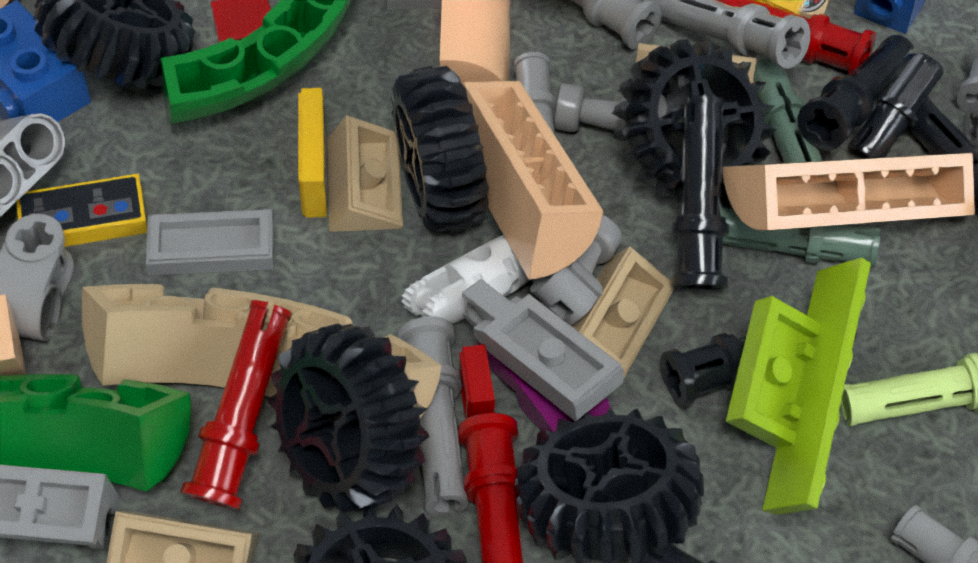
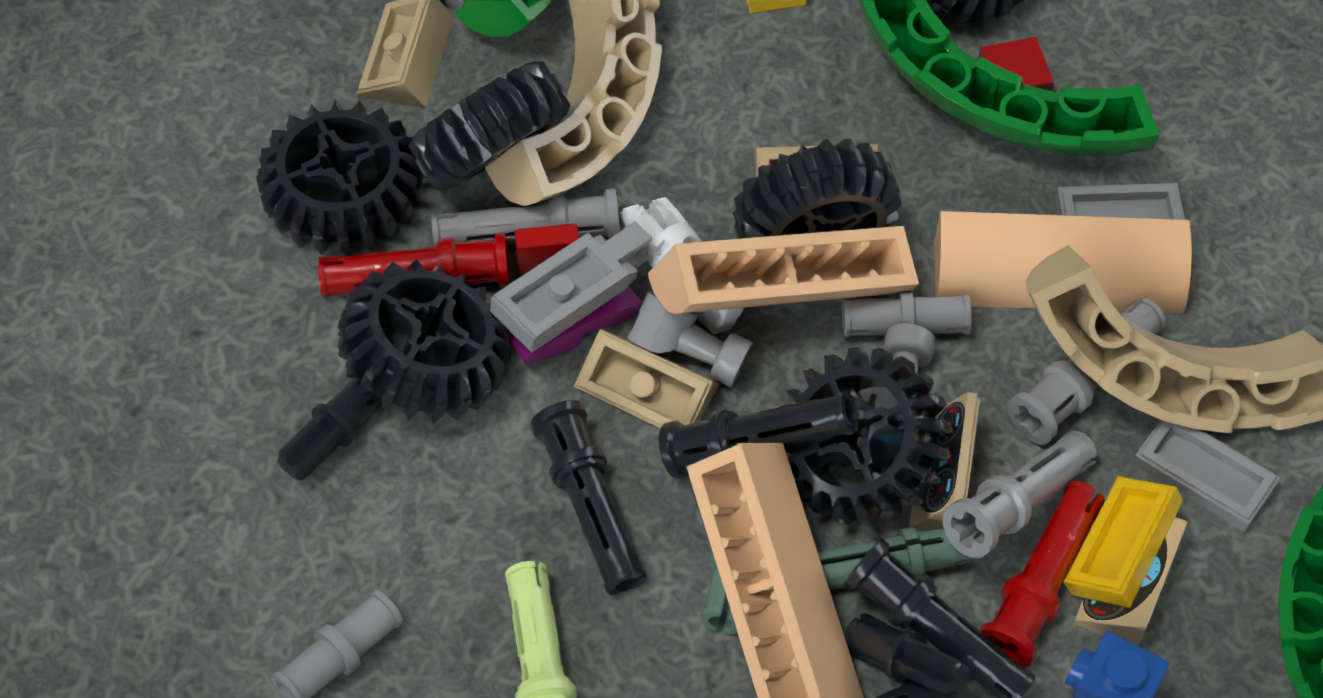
camera: 90 degrees right, 5 degrees up
light grey tile [146,209,274,275] -> none
red pin [180,300,293,511] -> none
yellow tile [298,88,328,218] -> none
lime bracket [726,257,871,515] -> none

